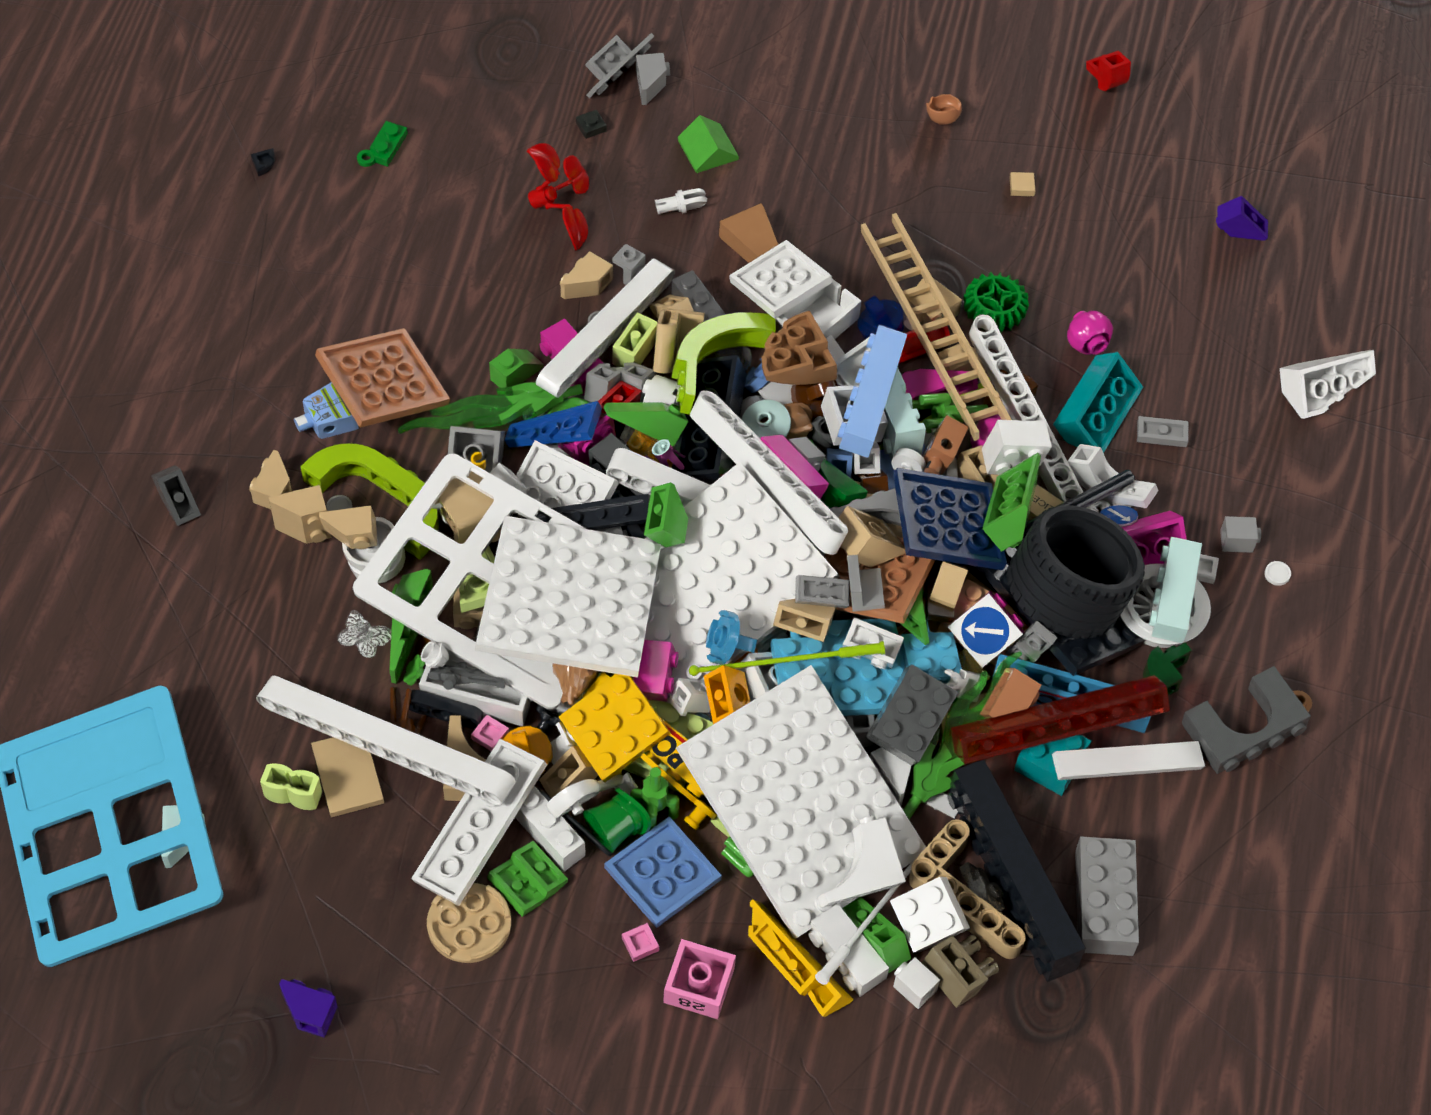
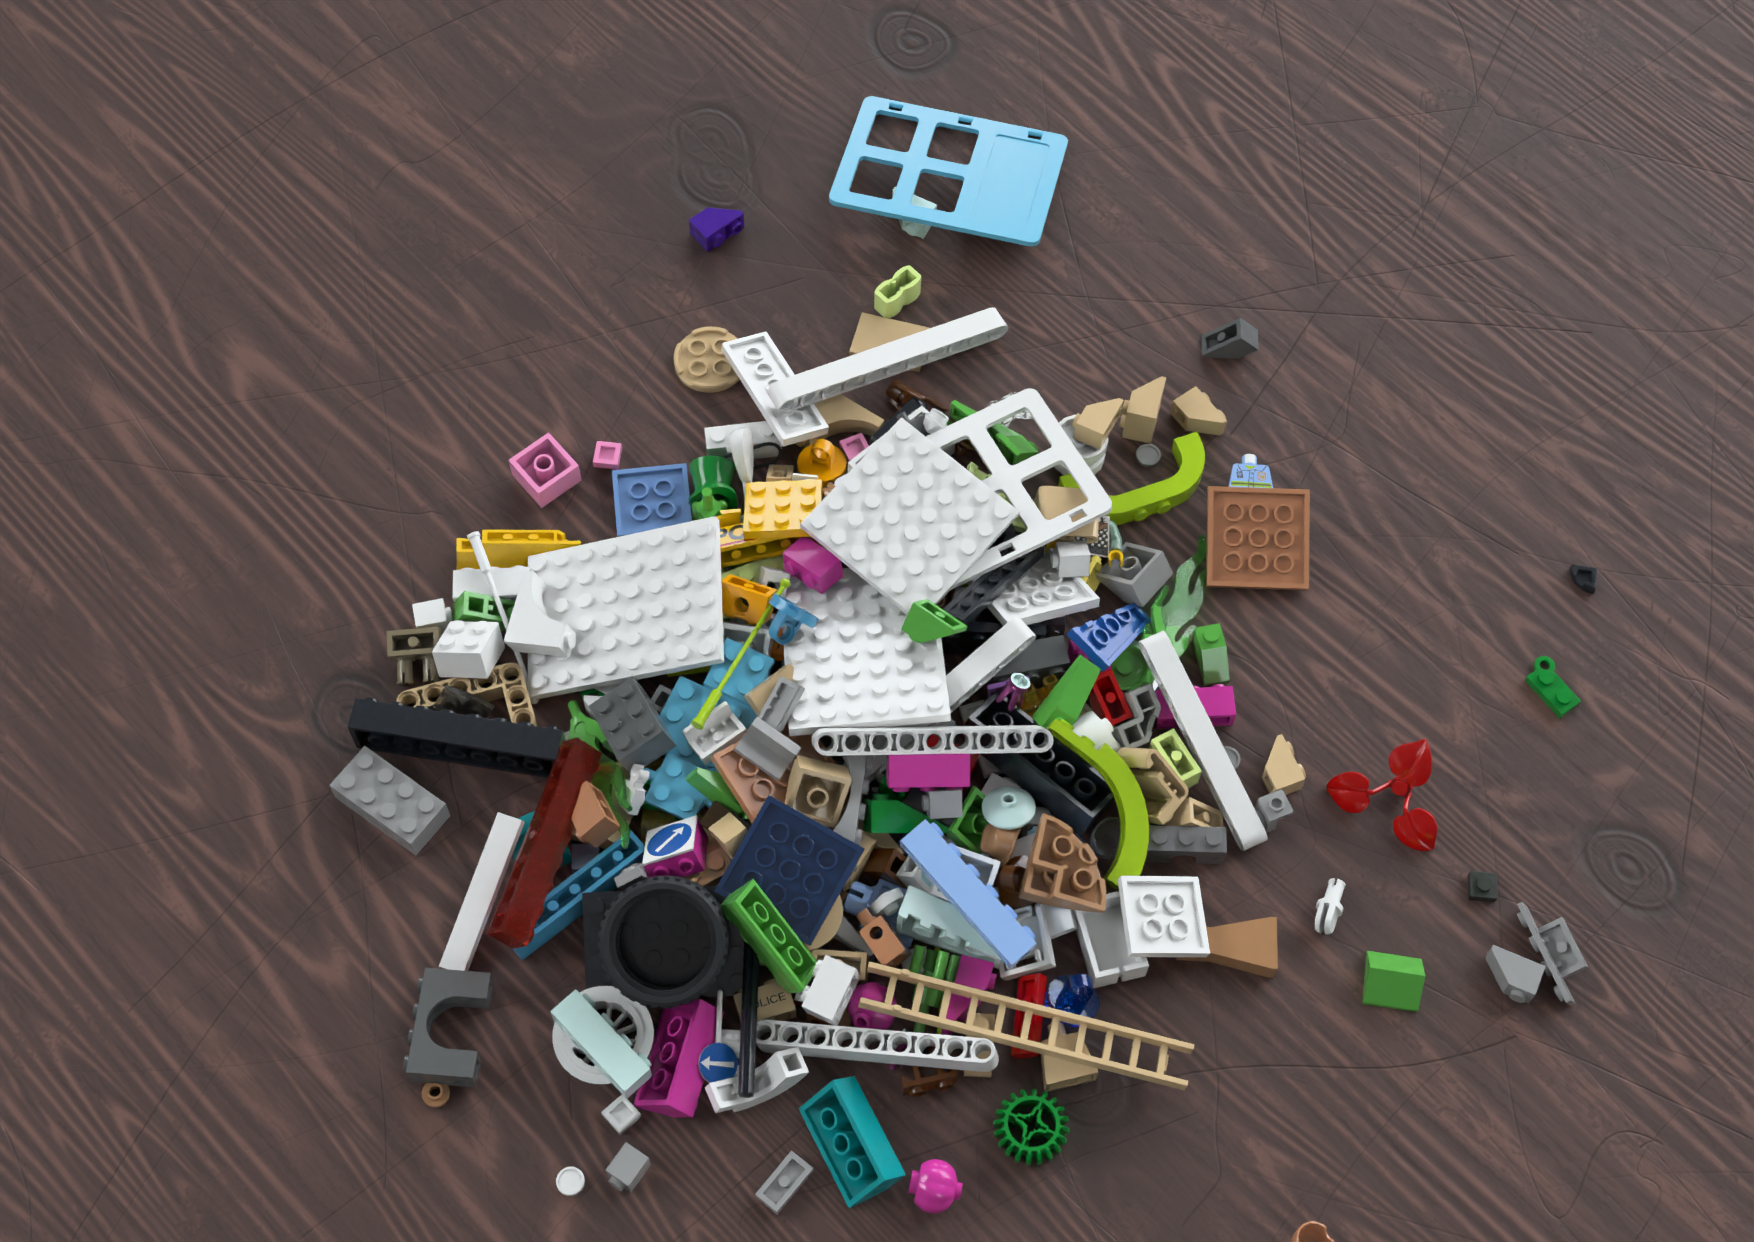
camera: 125 degrees right, 5 degrees up
bright green slope [487,841,568,917] -> none
dark green brick [1143,642,1192,702] -> none

